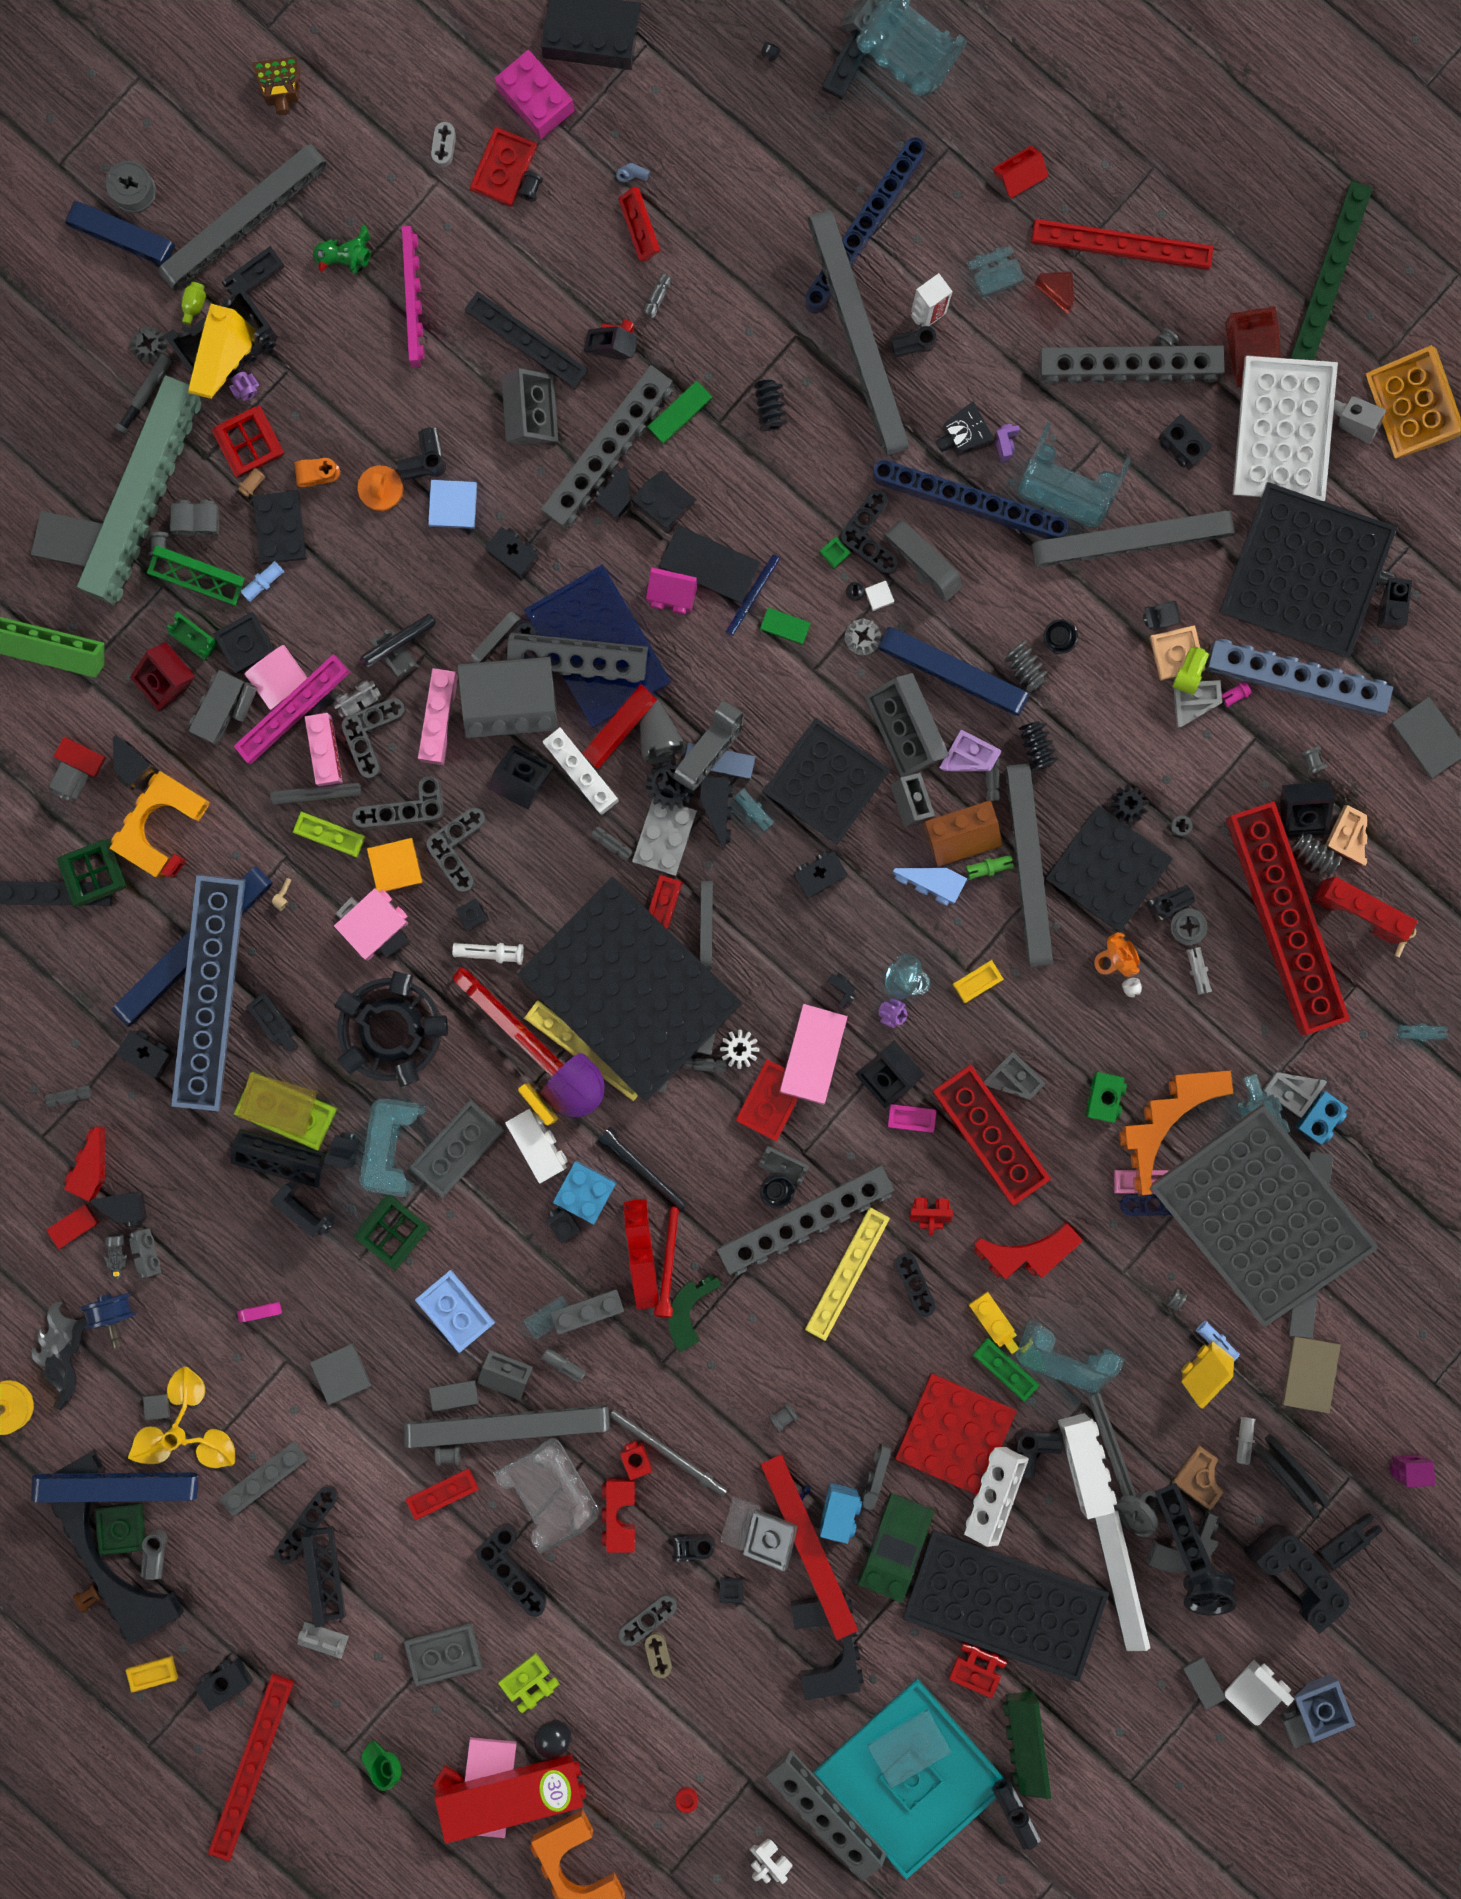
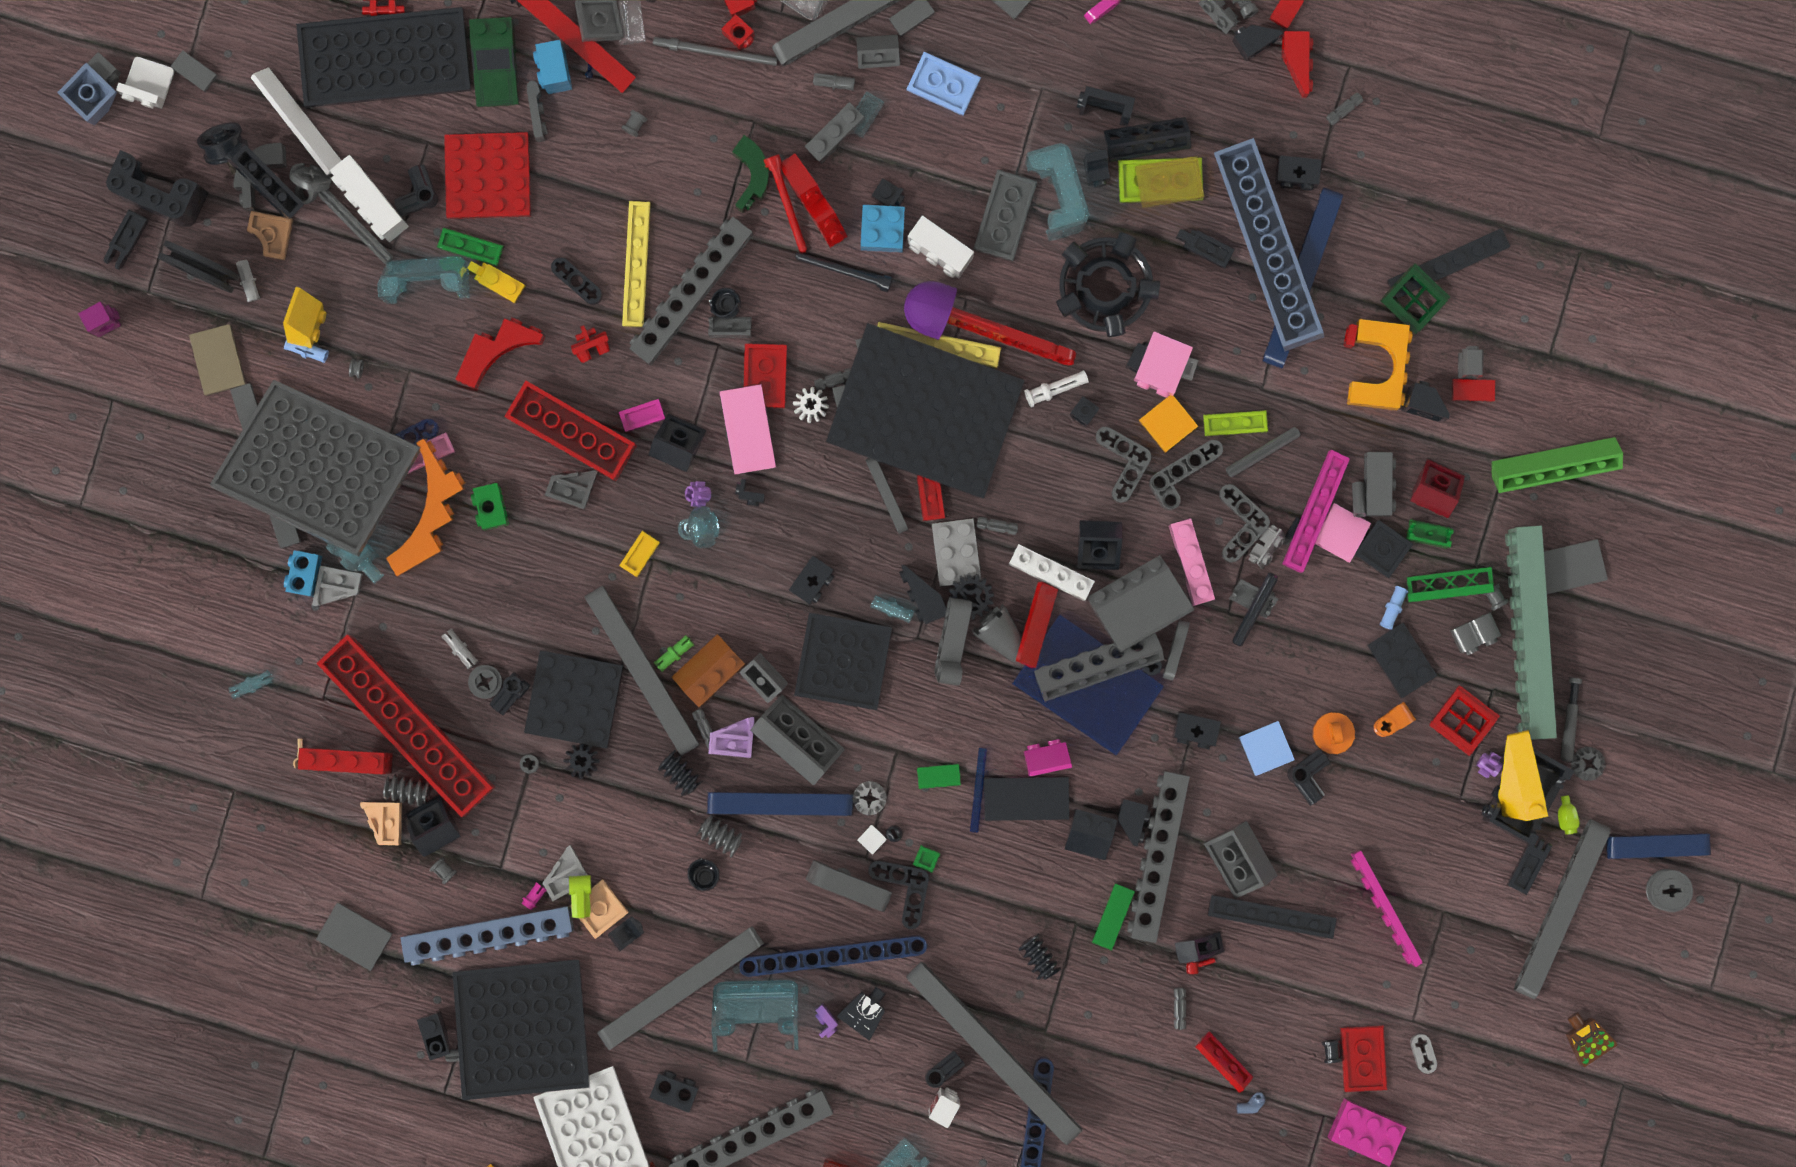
camera: 155 degrees right, 0 degrees up
medium nougat pin [237,468,266,498] -> none
tan hand [272,878,292,911] -> none
bright pink brick [305,713,343,787] -> none
green animal [313,225,371,275] -> none
dark green piece [353,1193,431,1271] -> none
yellow tile [518,1083,559,1125] -> none
sand blue tile [685,743,755,780] -> none
light blue slope [892,868,967,906] -> none
white brick [964,1447,1029,1547] -> none
orange tile [1094,932,1140,977] -> none
white hinge [1122,978,1142,998] -> none

